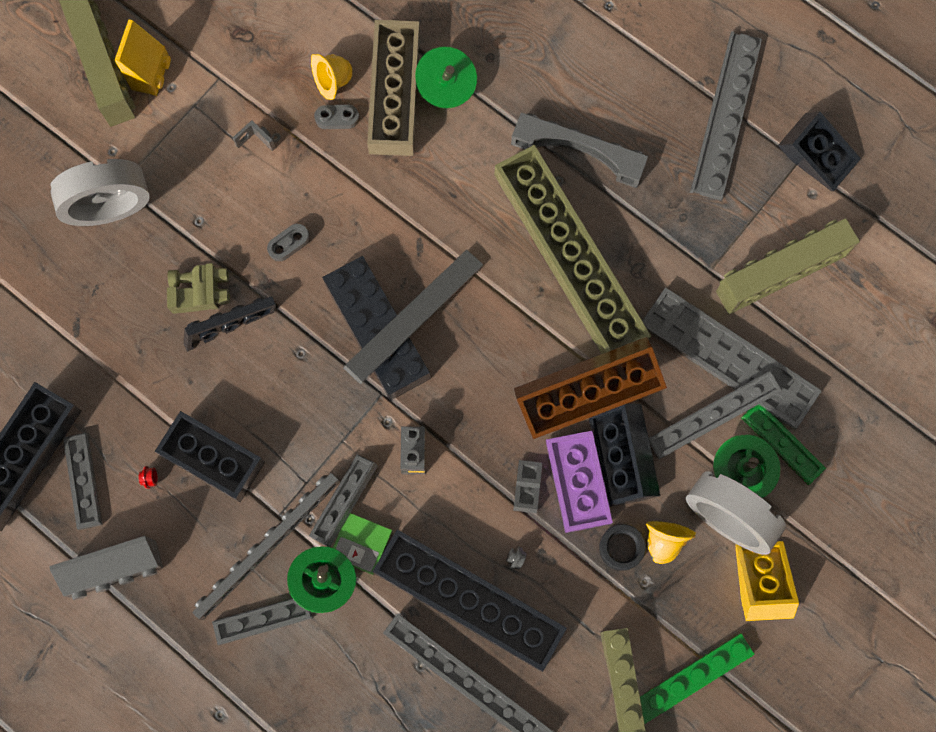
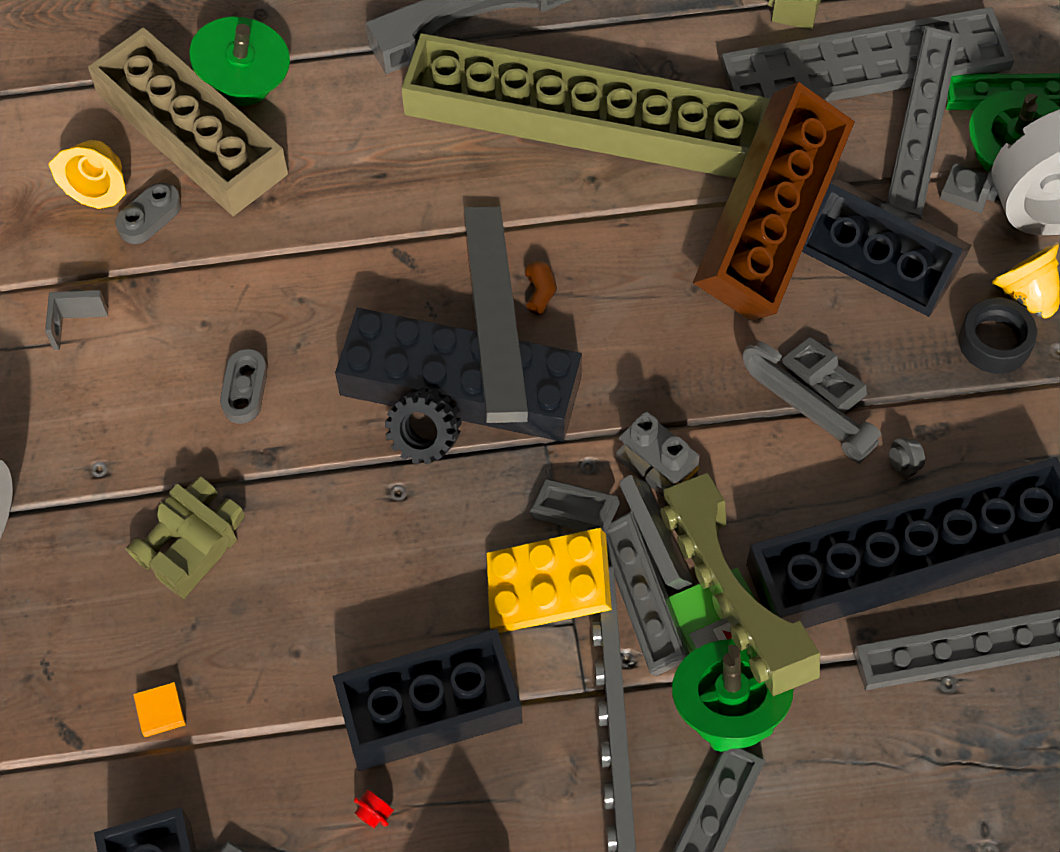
camera: 45 degrees left, 15 degrees down
black wing [183,296,276,352] -> none
medium lavender plate [546,431,613,533] -> none
none -> light orange tile [133,682,186,737]
none -> black tyre [385,388,462,464]
none -> yellow plate [487,528,612,633]
none -> reddish brown arm [525,260,557,315]
none -> dark grey tile [530,479,620,533]
none -> dark grey tile [619,475,695,591]
none -> olive arch [661,473,820,696]
none -> dark grey piece [743,340,882,464]
none -> dark grey bracket [940,163,998,214]

